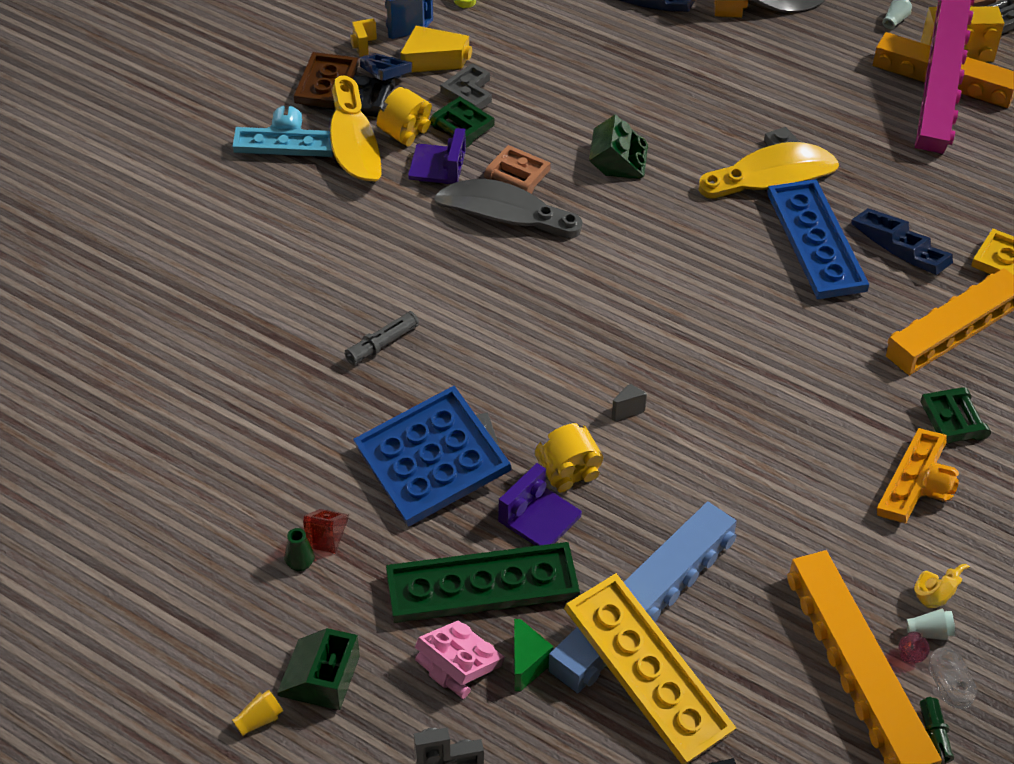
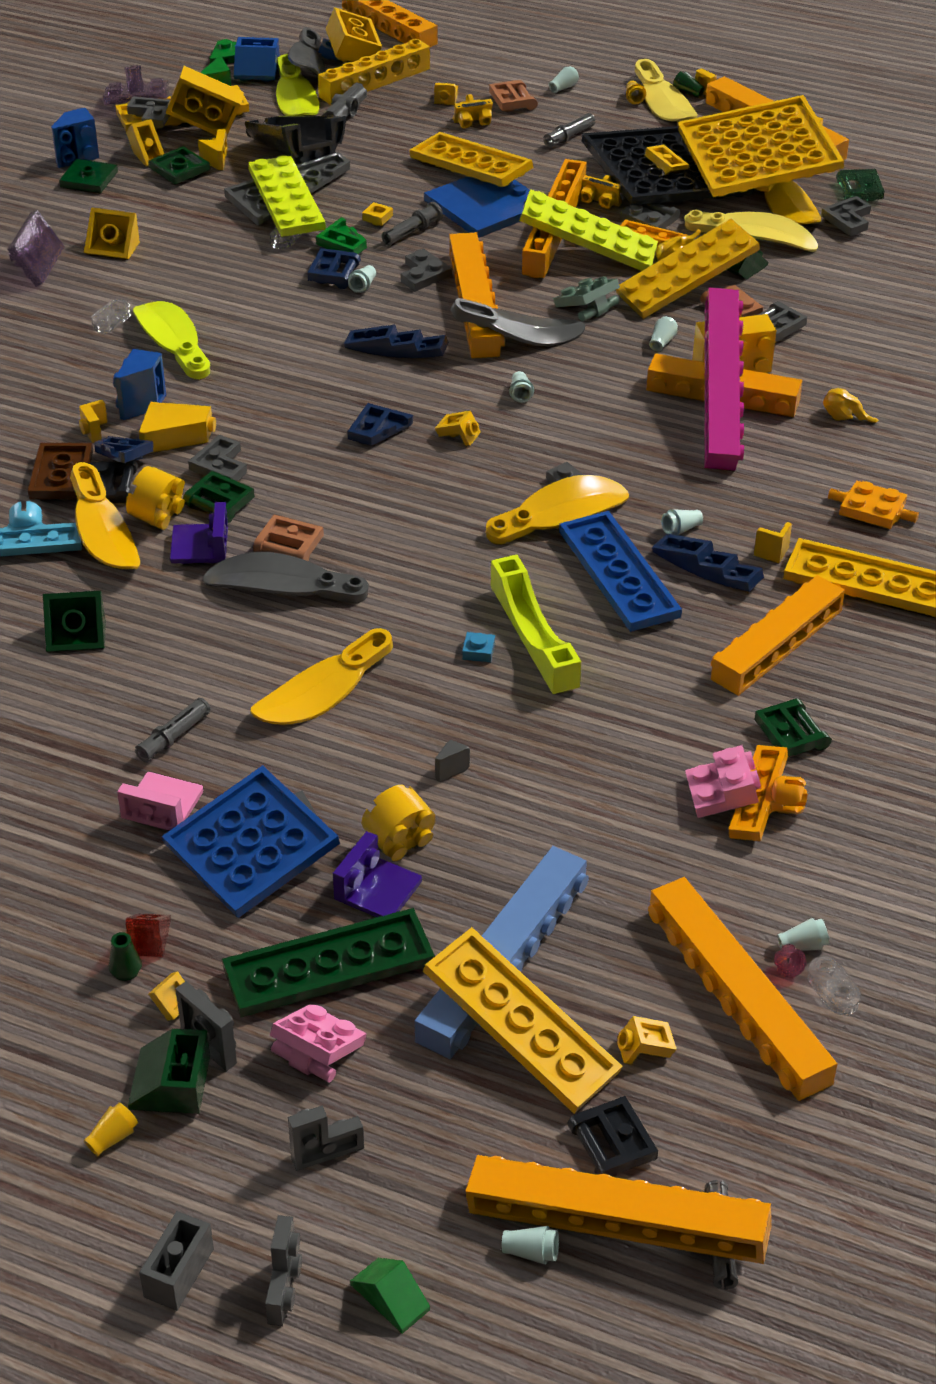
camera: 10 degrees left, 5 degrees down
green slope [514,619,553,691] -> none
dark green slope [589,114,648,179] -> none
yellow piece [914,564,970,609] -> none
dark green axle [919,697,954,764] -> none
none -> dark green slope [43,590,106,652]
none -> bright pink bracket [117,772,203,831]
none -> yellow plate [148,971,185,1021]
none -> dark grey plate [175,981,237,1072]
none -> yellow plant [250,628,393,725]
none -> dark blue wing [348,403,413,446]
none -> yellow bracket [435,411,480,446]
none -> dark azure plate [462,632,495,662]
none -> neon yellow arch [491,555,581,694]
none -> light aqua cone [509,371,534,403]
none -> yellow bracket [617,1016,677,1064]
none -> light aqua cone [661,509,703,535]
none -> bright pink plate [685,745,761,818]
none -> yellow panel [754,522,792,563]

